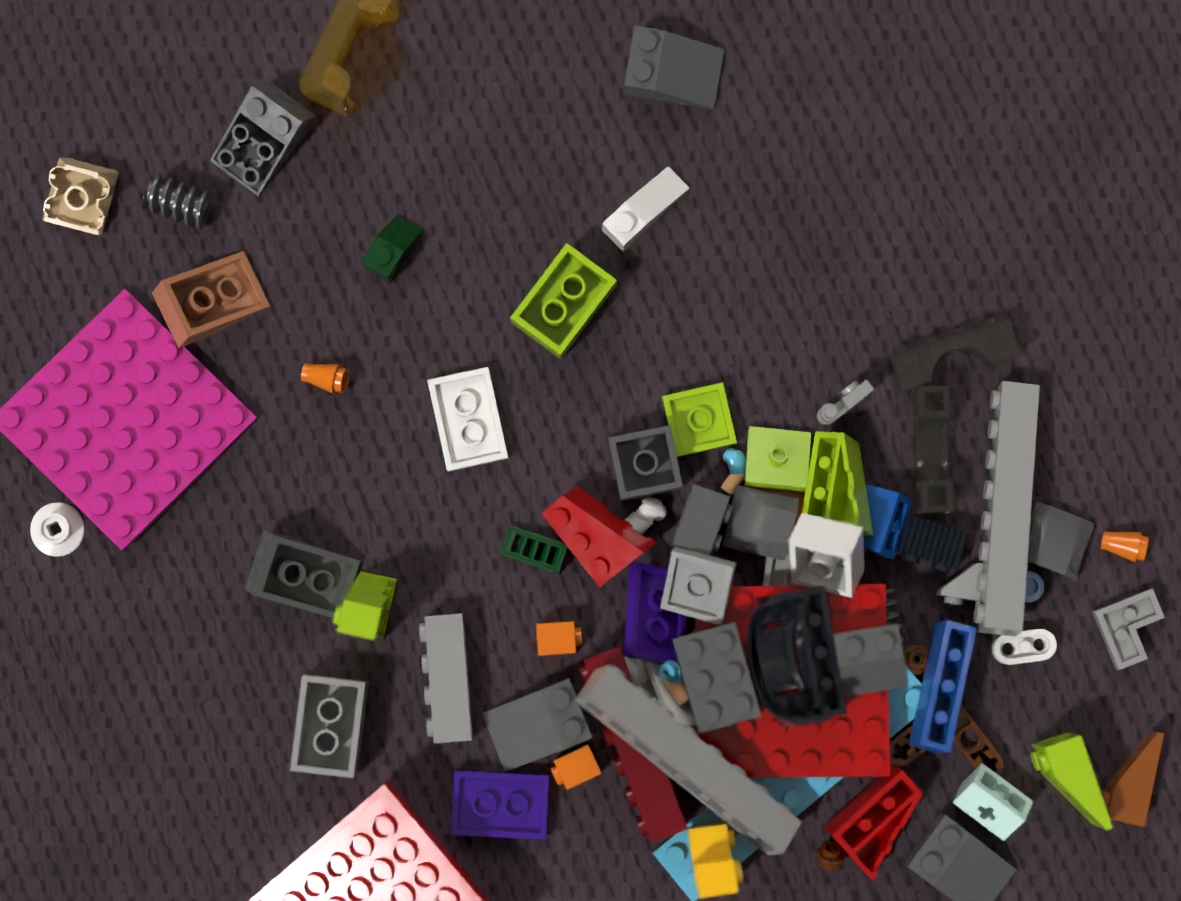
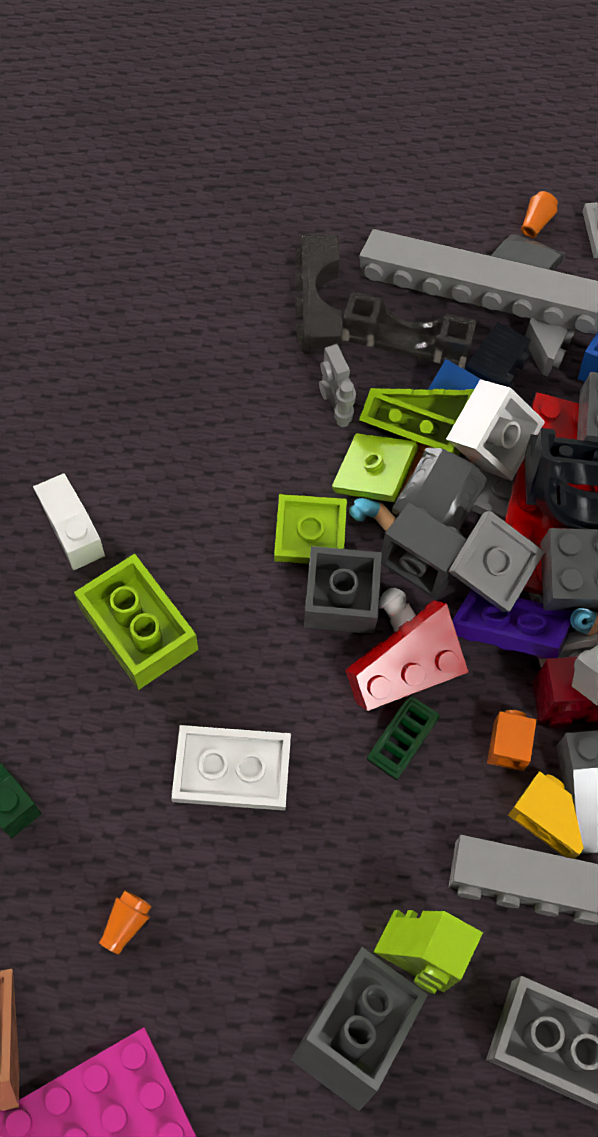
camera: 75 degrees left, 20 degrees down
none -> yellow slope [508,771,584,859]

